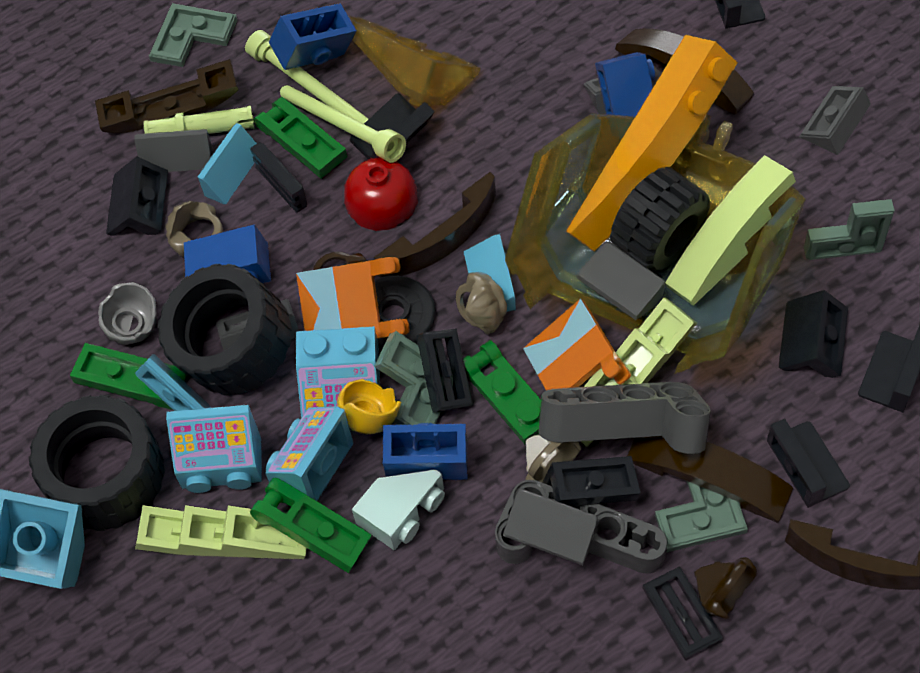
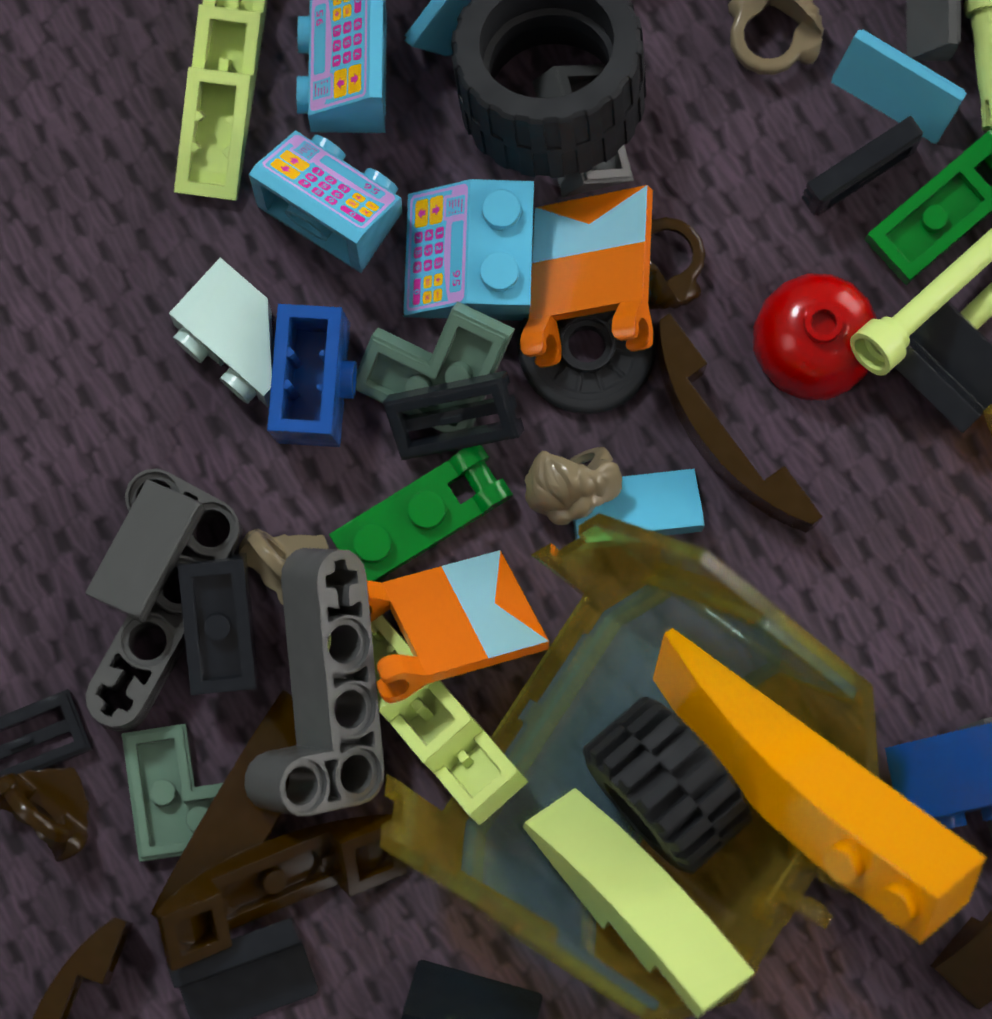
camera: 85 degrees right, 20 degrees up
blue brick [184,224,271,283] -> none
green plate [250,478,371,573] -> none
yellow hair [337,379,401,435] -> none
dark grey slope [577,242,665,320] -> none
none -> dark brown slope [156,814,407,972]

